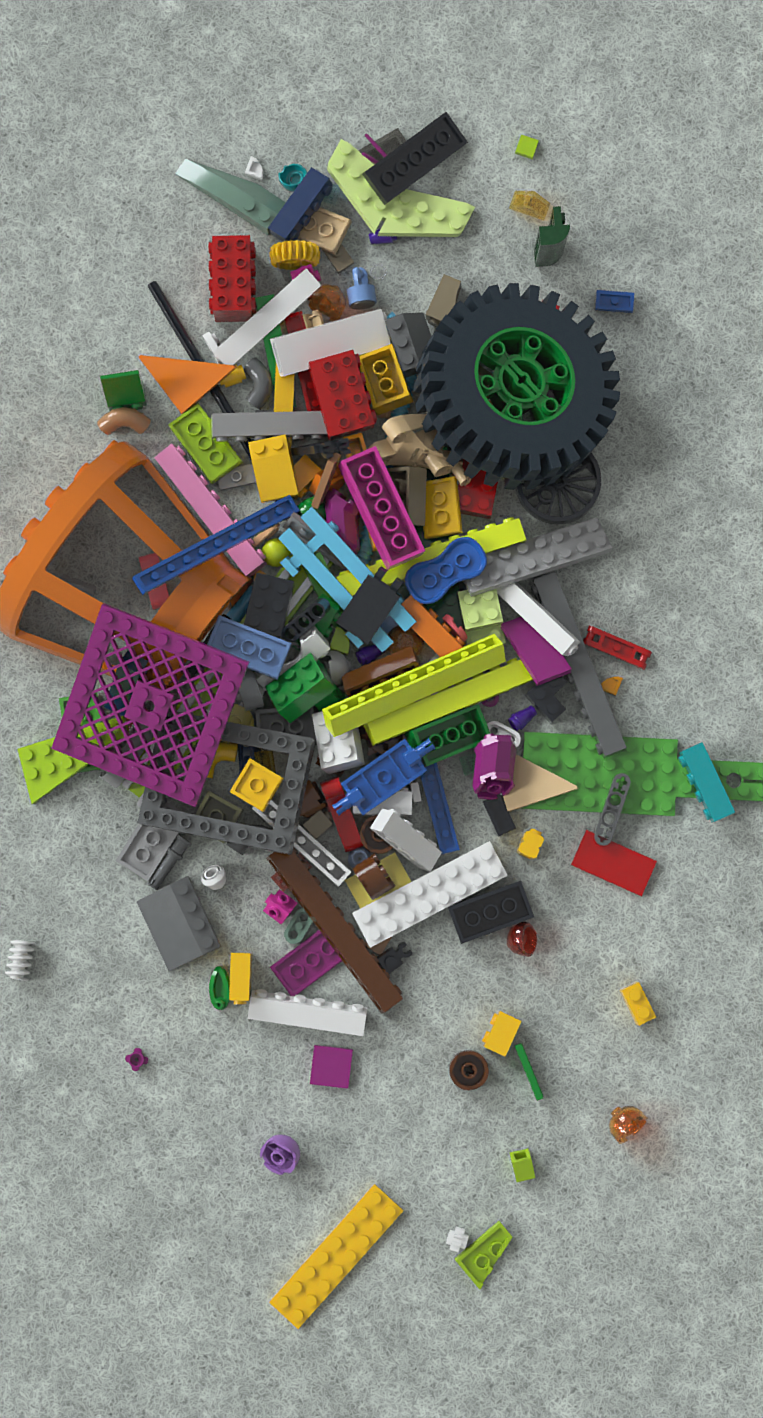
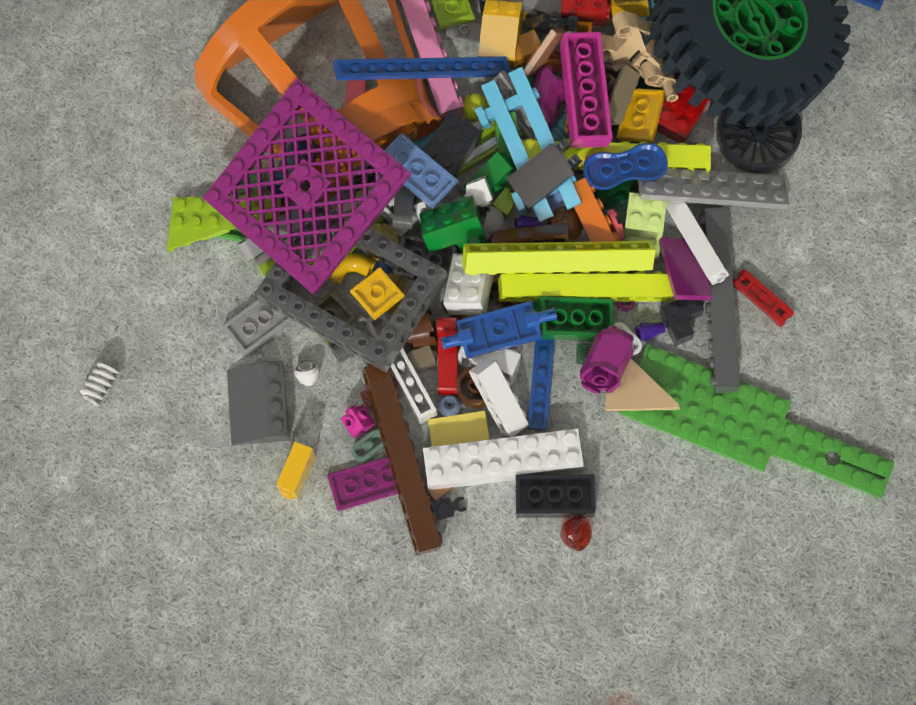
camera: 25 degrees right, 10 degrees down
magenta plate [125,1048,148,1071] -> none
dark grey pin [147,834,192,890] -> none
green arm [209,966,230,1010] -> none
white brick [247,989,367,1036] -> none
light nougat tile [253,524,280,548] -> none
medium lavender cylinder [260,1134,300,1175] -> none
black beam [281,598,330,643] -> none
magenta tile [310,1045,353,1089] -> none
reddish brown brick [352,853,395,900] -> none
white tile [410,782,421,803] -> none
reddish brown brick [449,1050,489,1090] -> none
yellow brick [482,1011,521,1056] -> none
black plate [483,794,516,837] -> none
green tile [514,1043,544,1101] -> none
yellow brick [516,828,544,860] -> none
red tile [571,830,657,896] -> none
dark grey beam [594,773,631,846] -> none
light orange tile [601,677,623,696] -> none
yellow brick [619,982,656,1026] -> none
teal brick [678,742,735,823] -> none

